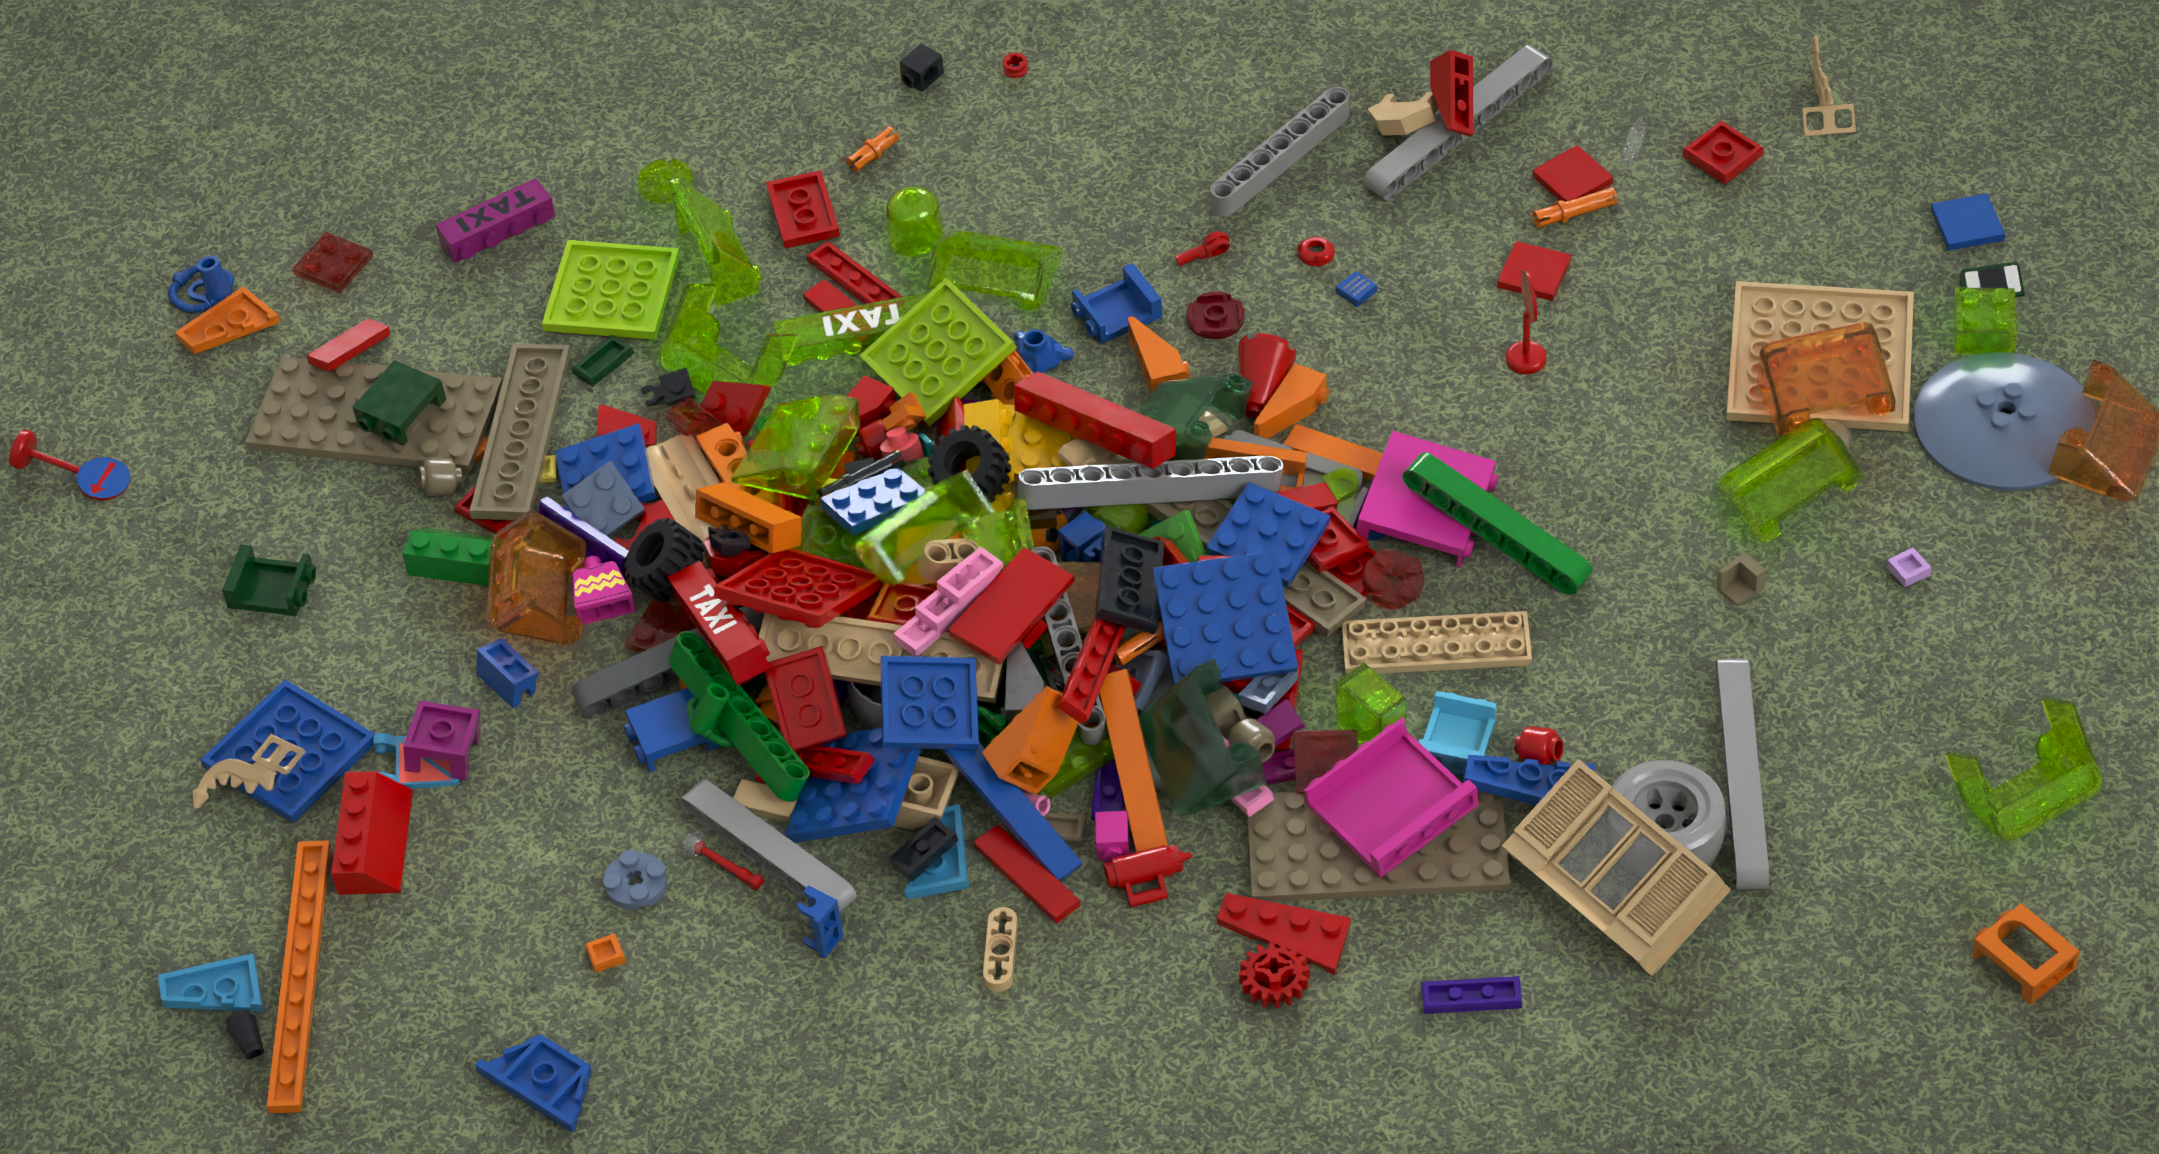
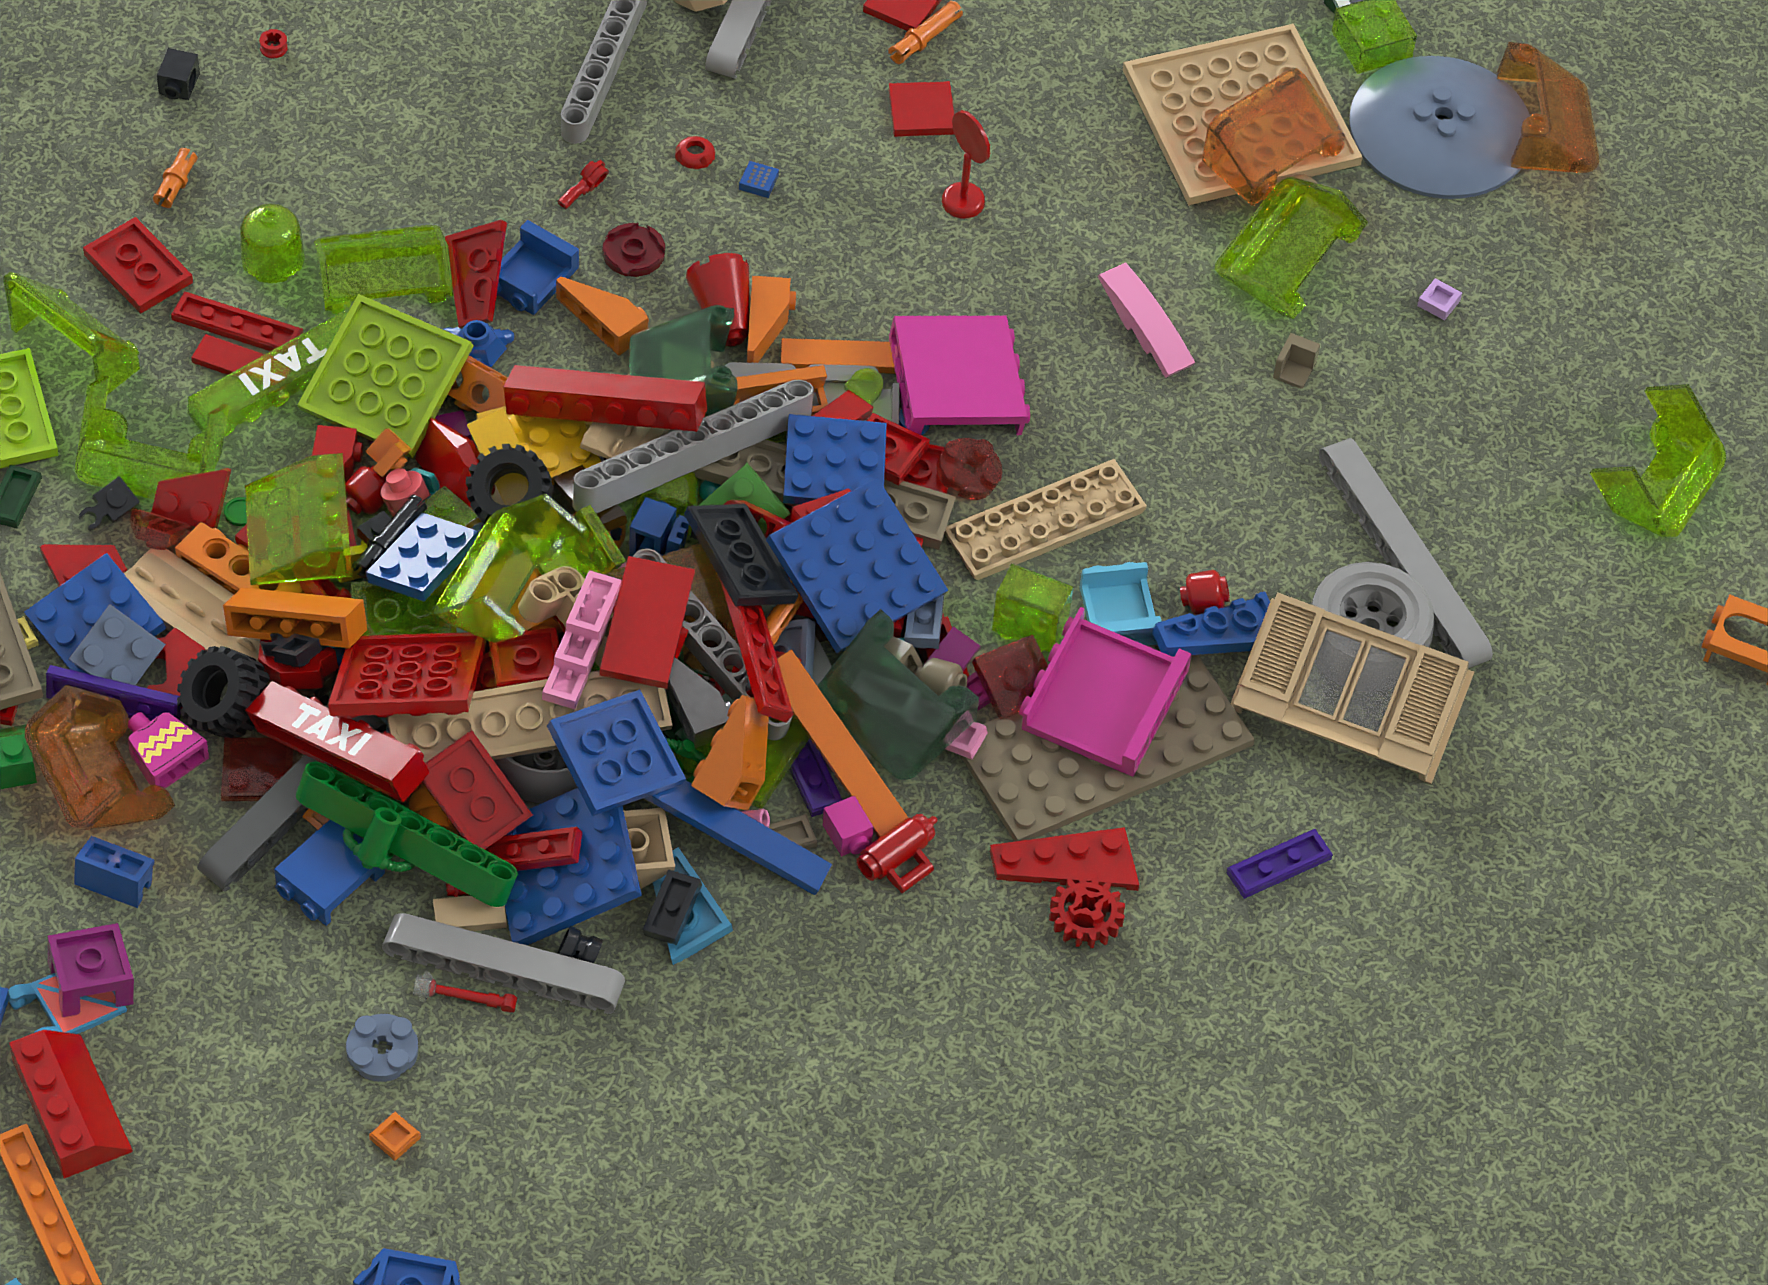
camera: 35 degrees left, 5 degrees up
blue hinge [797,885,843,959] -> none
red tile [973,824,1081,924] -> none
tan beam [983,907,1018,992] -> none
green beam [1402,452,1592,595] -> none
none -> red wing [445,220,507,329]
none -> black wheel [557,926,603,963]
none -> bright pink slope [1098,263,1196,378]

